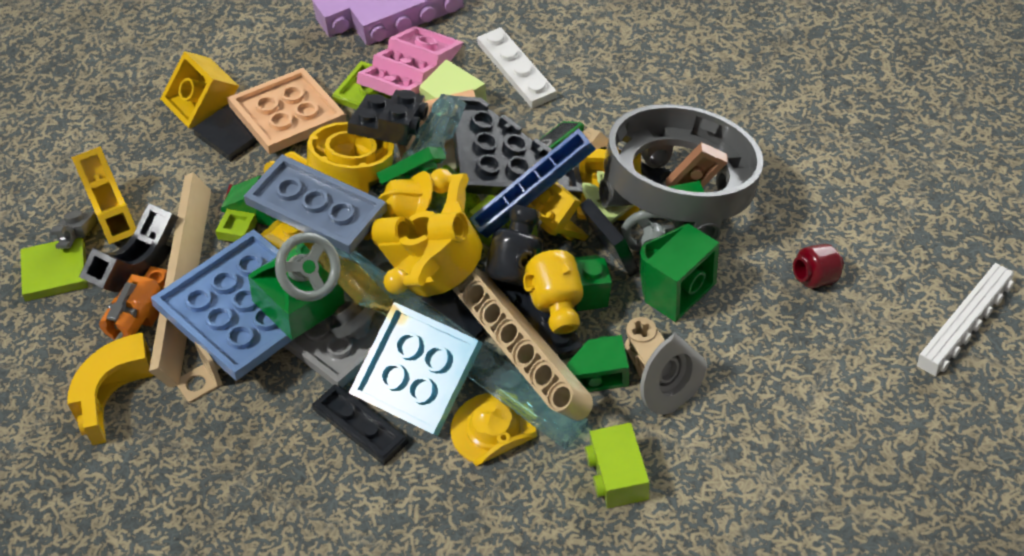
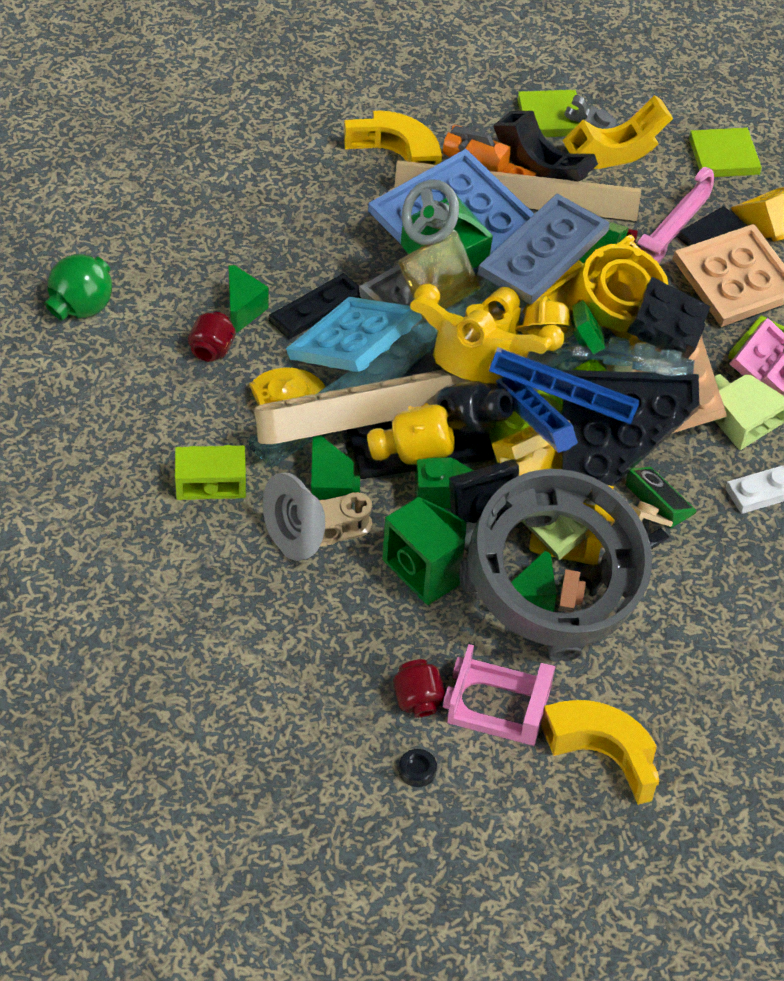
camera: 90 degrees right, 0 degrees up
white piece [917,263,1014,377] -> none
none -> dark red head [188,312,236,362]
none -> green slope [228,265,269,333]
none -> black tile [398,749,437,787]
none -> bright pink panel [443,644,555,746]
none -> blue piece [489,347,639,424]
none -> yellow arch [541,700,659,805]
none -> bright pink piece [637,167,714,263]
none -> lime tile [689,127,762,177]

